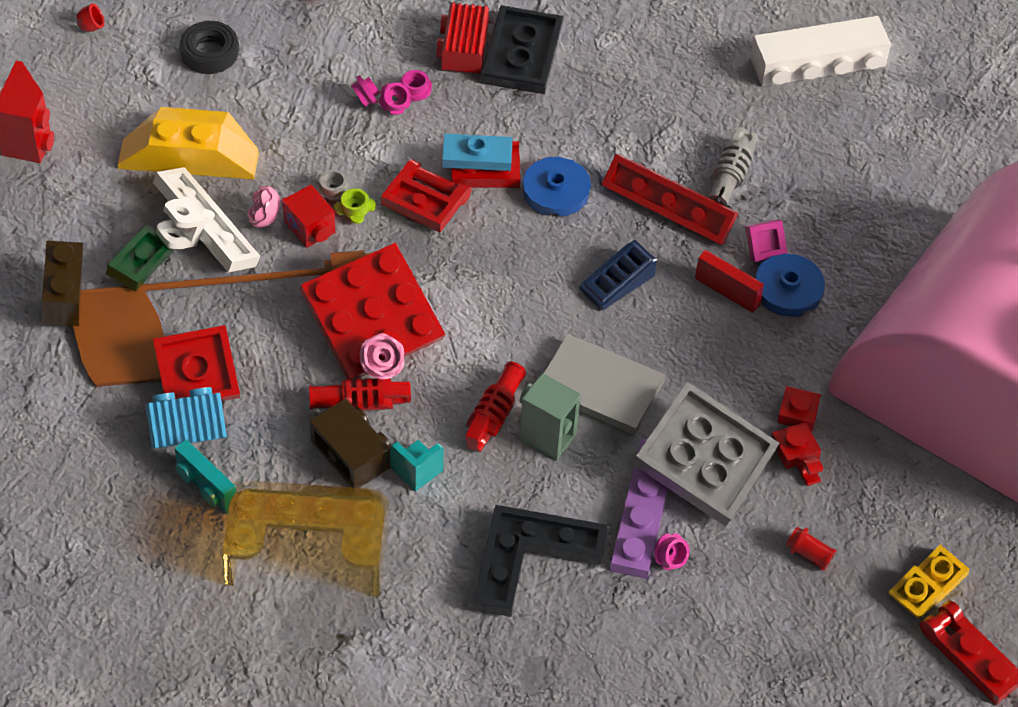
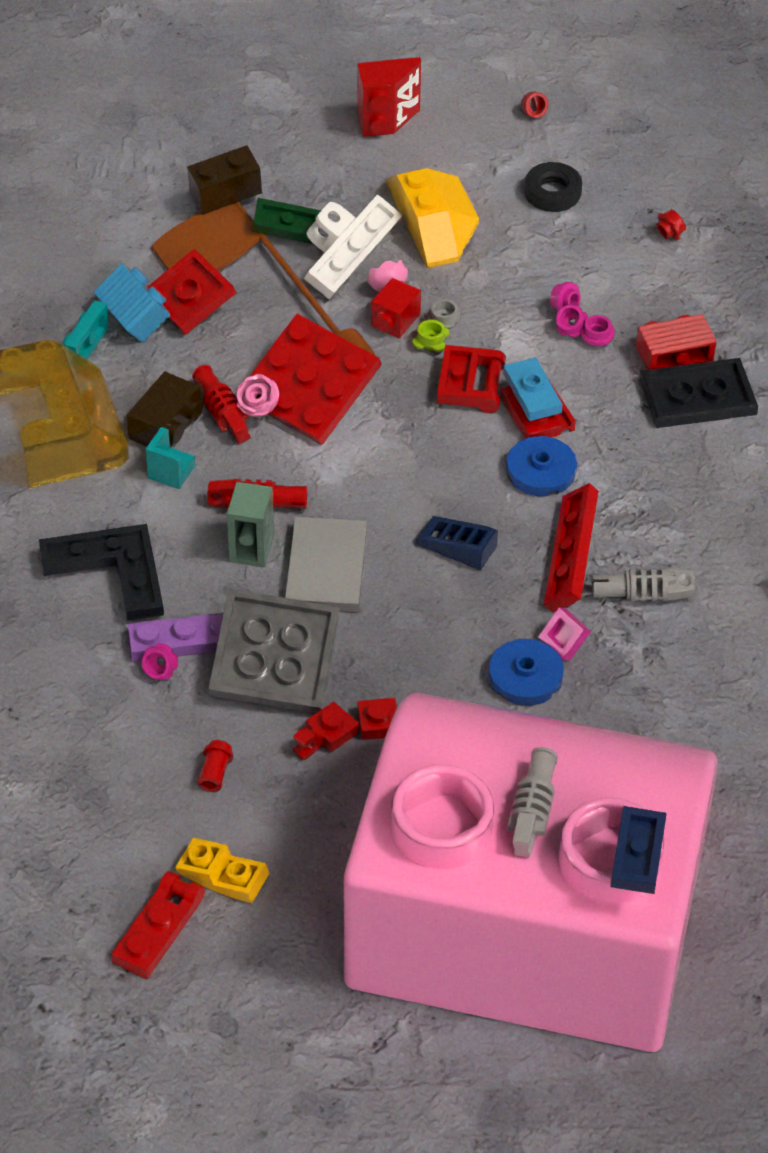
camera: 70 degrees right, 5 degrees down
red tile [695,250,764,313] -> none

